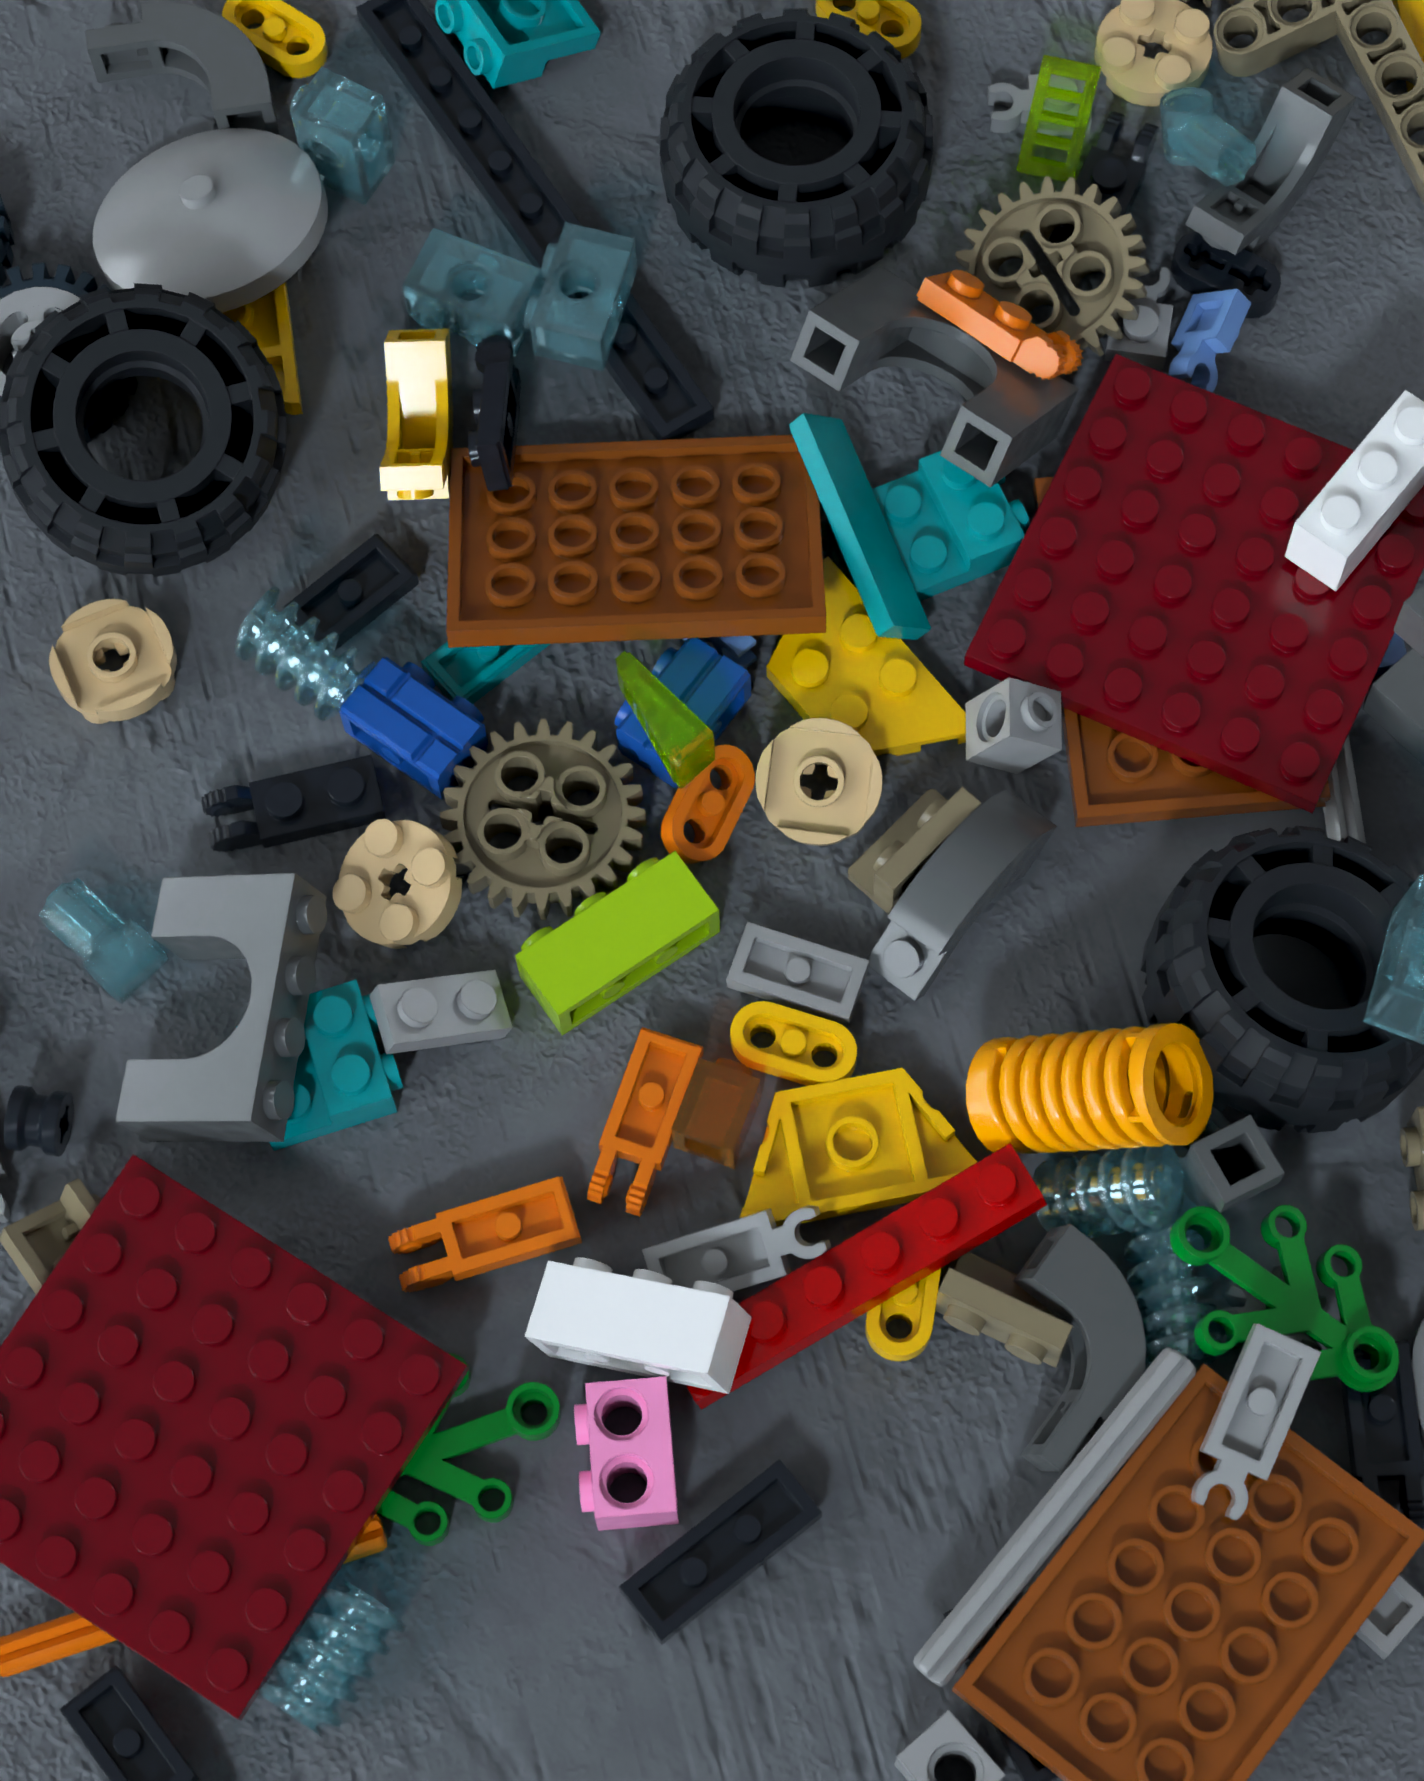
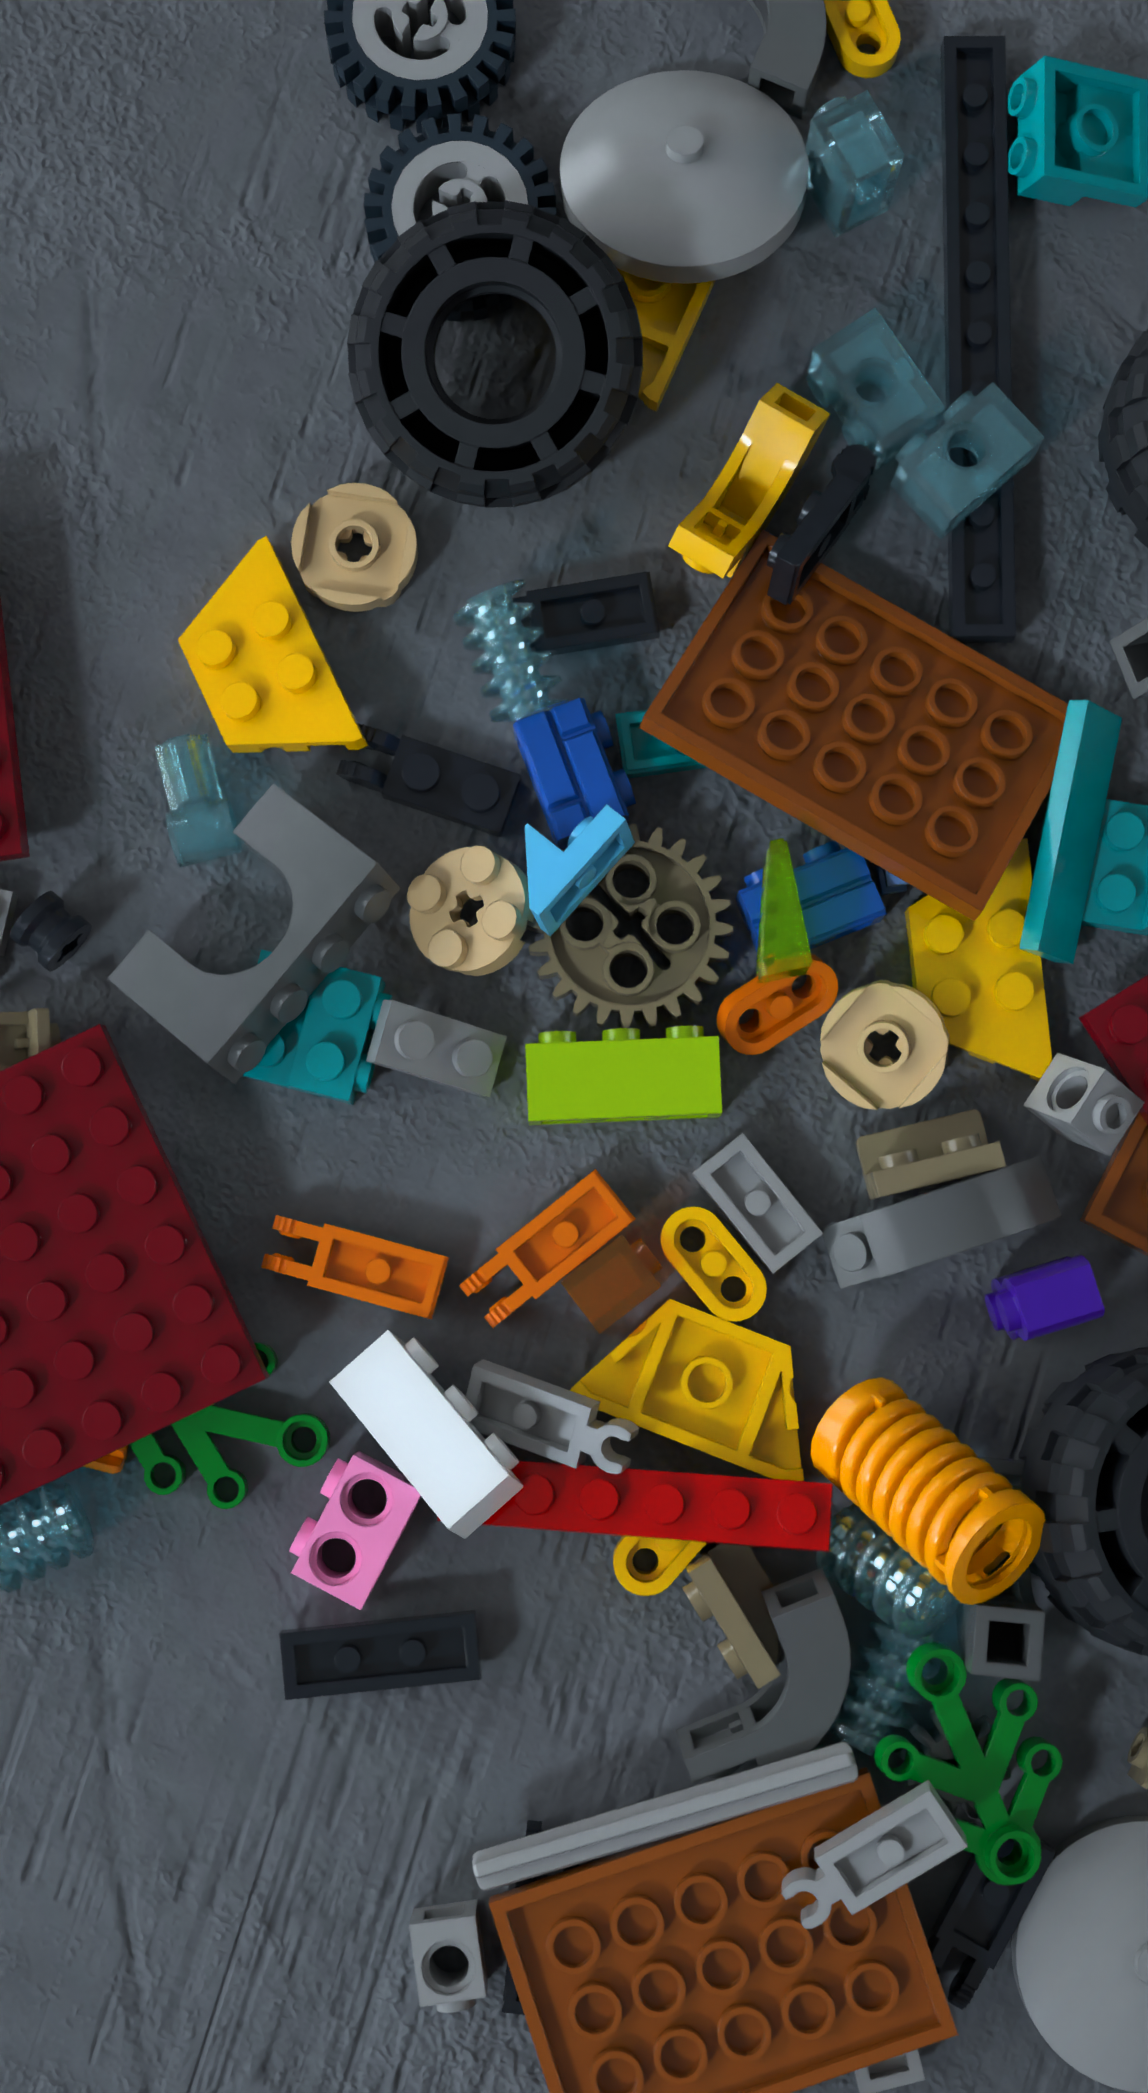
camera: 30 degrees right, 15 degrees up
none -> yellow wing [178,536,368,753]
none -> medium azure slope [525,804,635,937]
none -> dark purple brick [985,1255,1105,1341]

